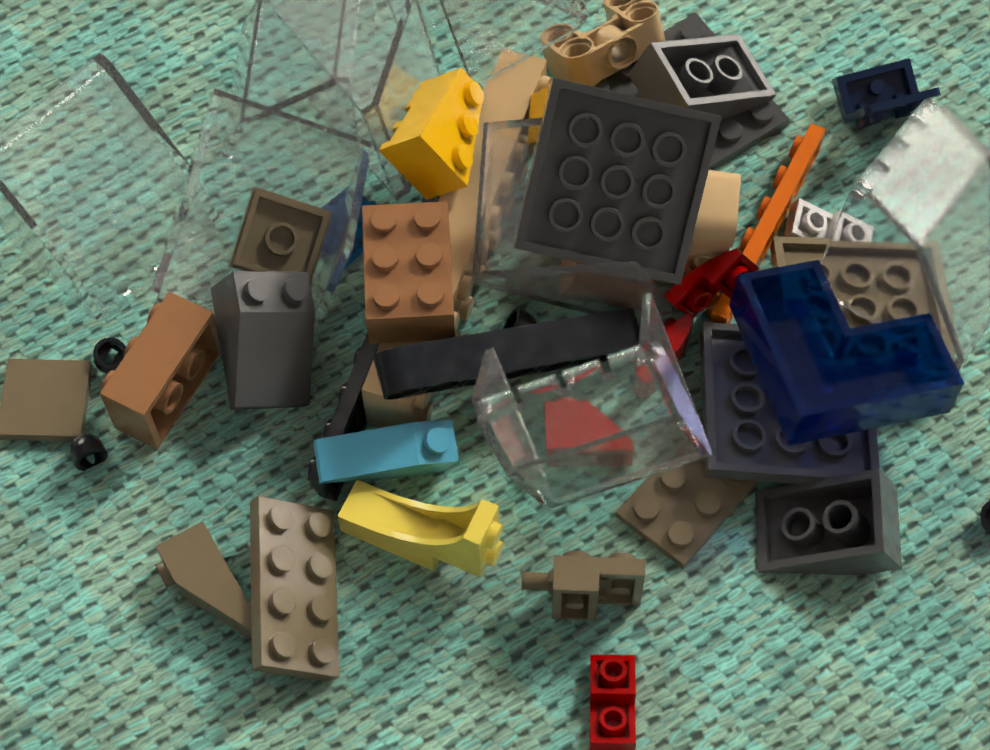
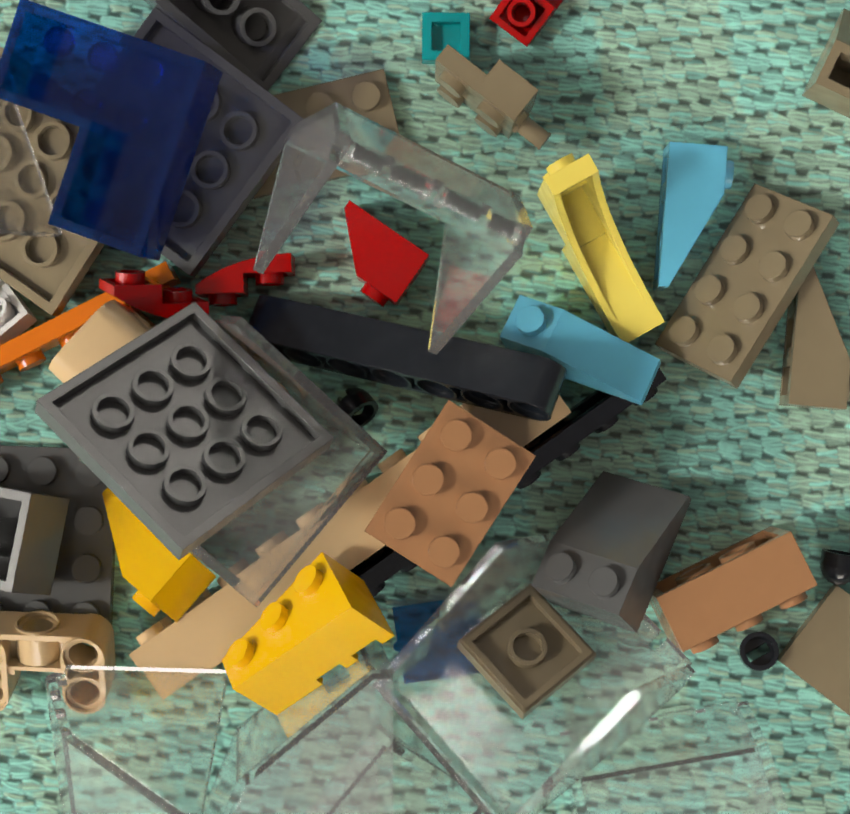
camera: 145 degrees left, 25 degrees up
none -> teal plate [422,12,470,64]
none -> medium azure slope [653,142,734,291]

